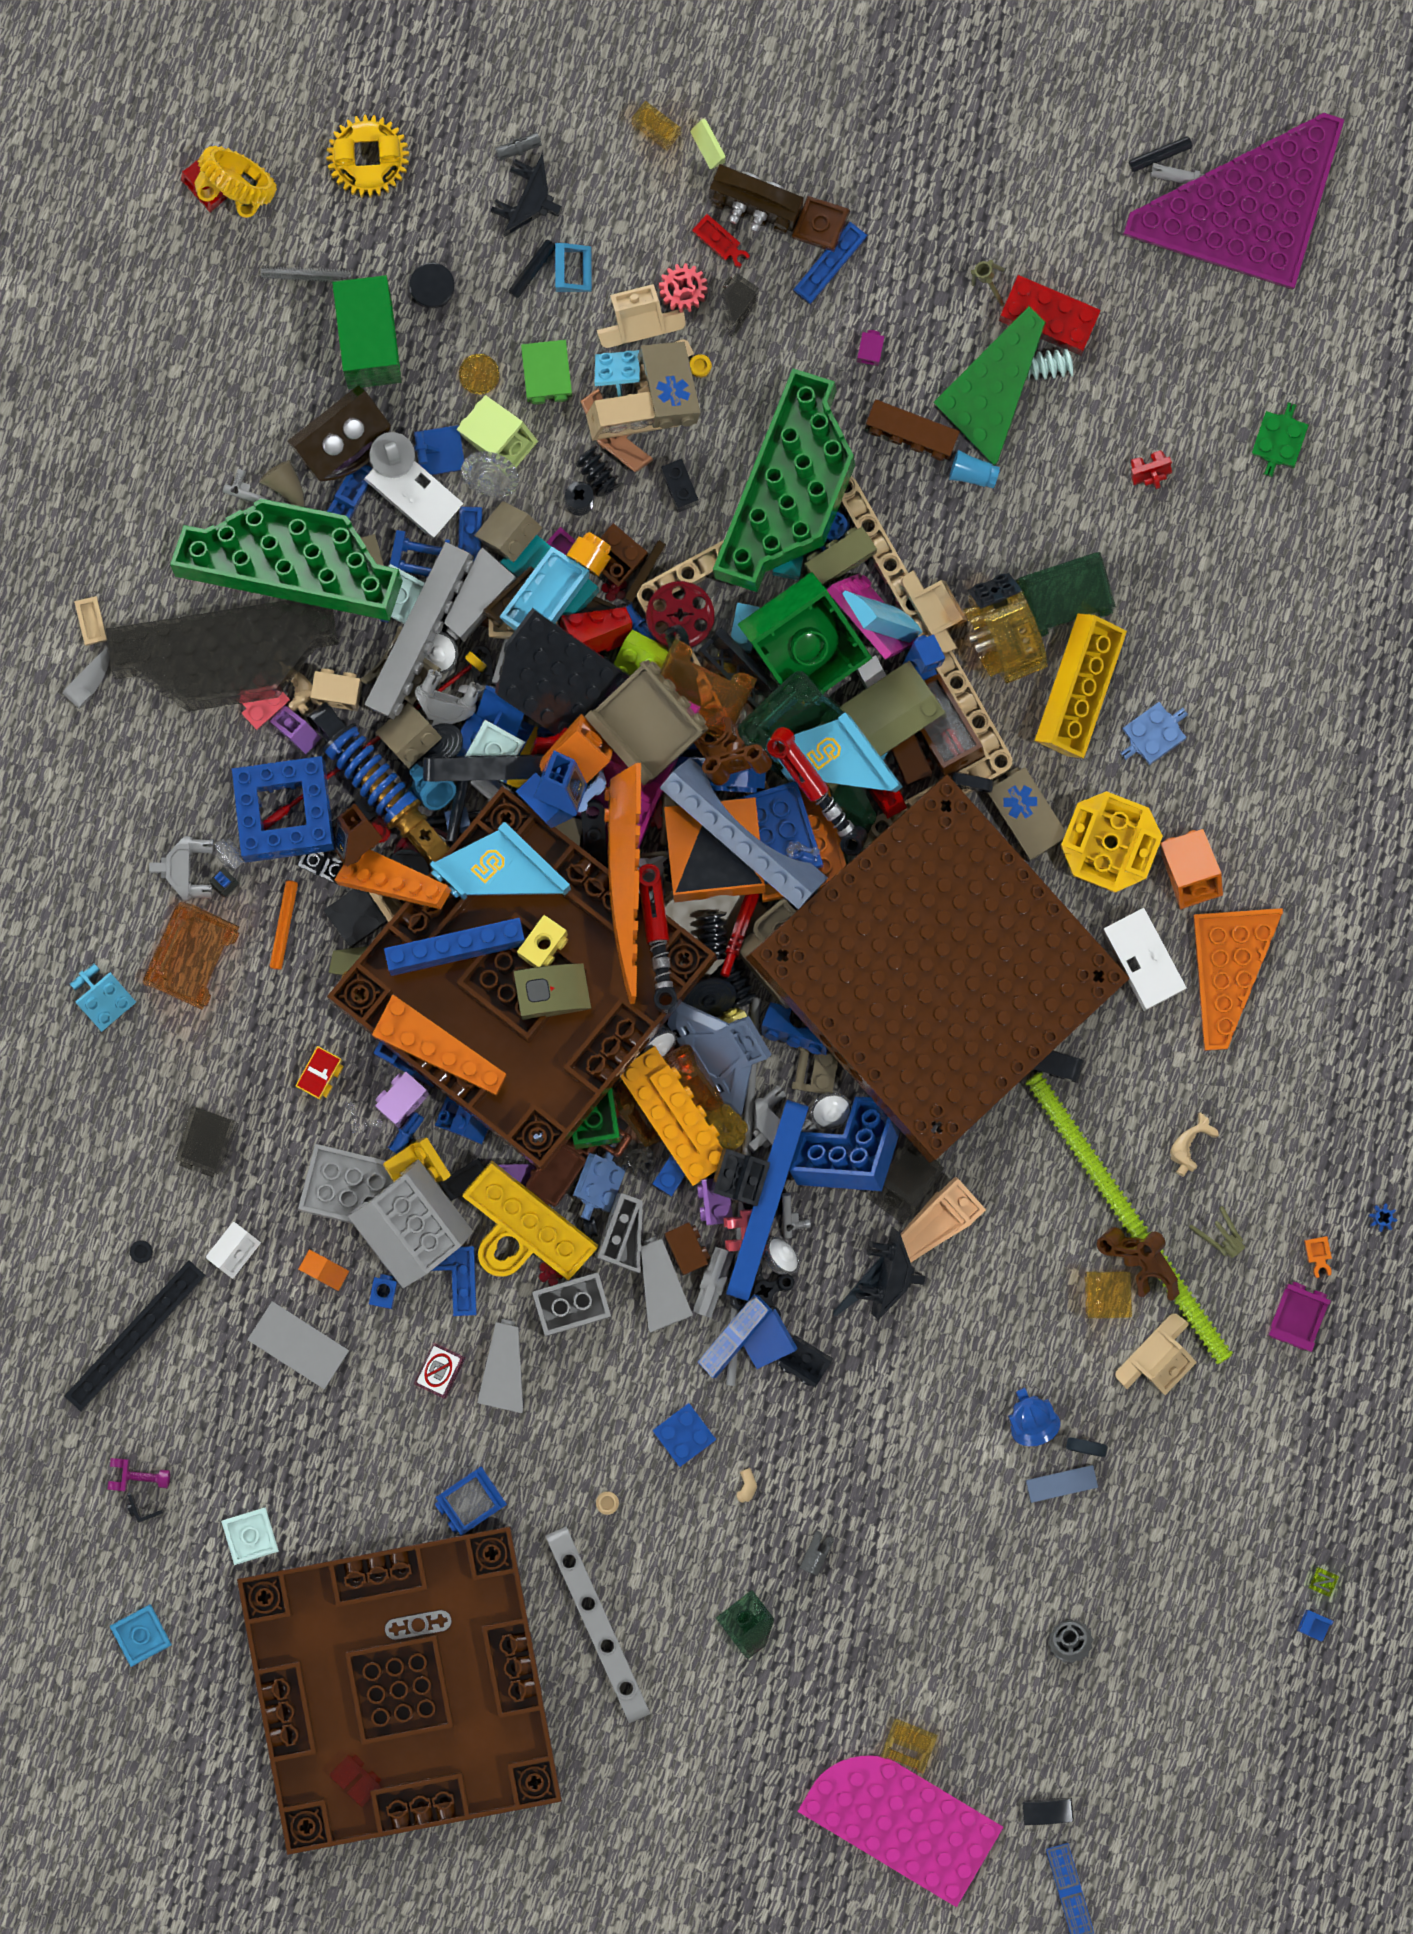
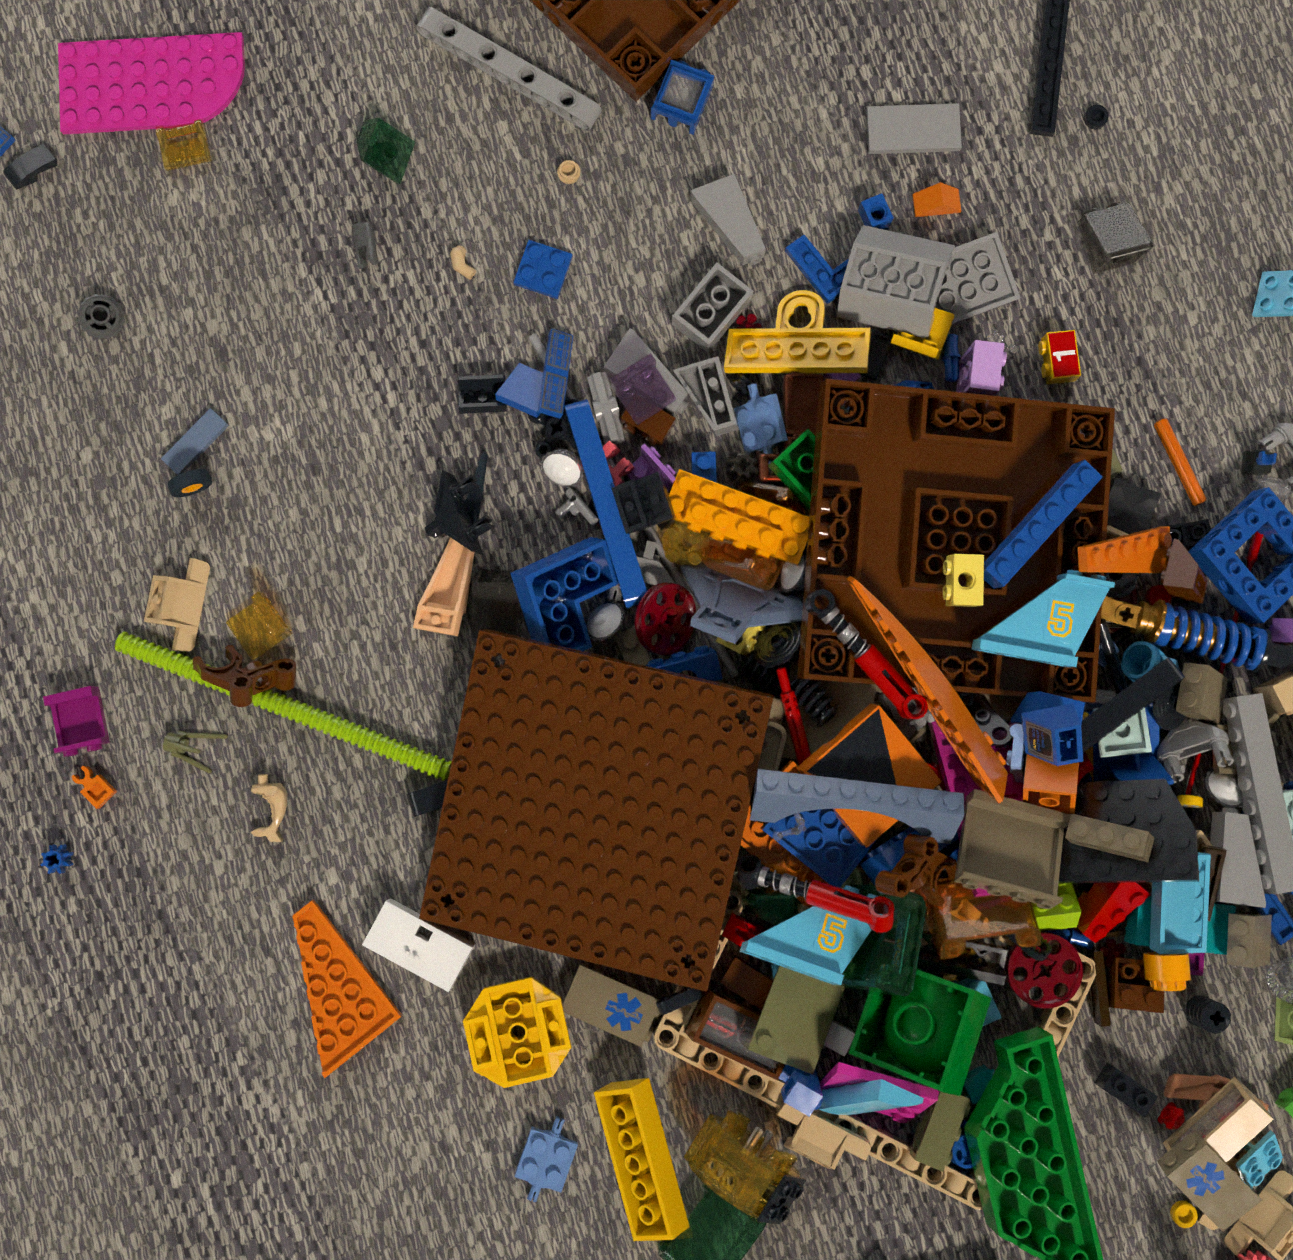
camera: 150 degrees right, 0 degrees up
clear orange windscreen [143,902,240,1010] -> none
white panel [206,1222,261,1279] -> none
orange wing [372,995,507,1096] -> none
piece [414,1343,465,1399] -> none
olive slope [514,963,591,1019] -> none
black piece [576,445,622,497] -> none
blue helmet [1008,1388,1061,1446] -> none
orange slope [1160,829,1223,909] -> none
none -> clear purple bracket [610,353,676,425]
none -> dark red wedge [635,582,696,655]
none -> dark tan brick [1065,813,1154,862]
none -> red plate [1158,1102,1185,1130]

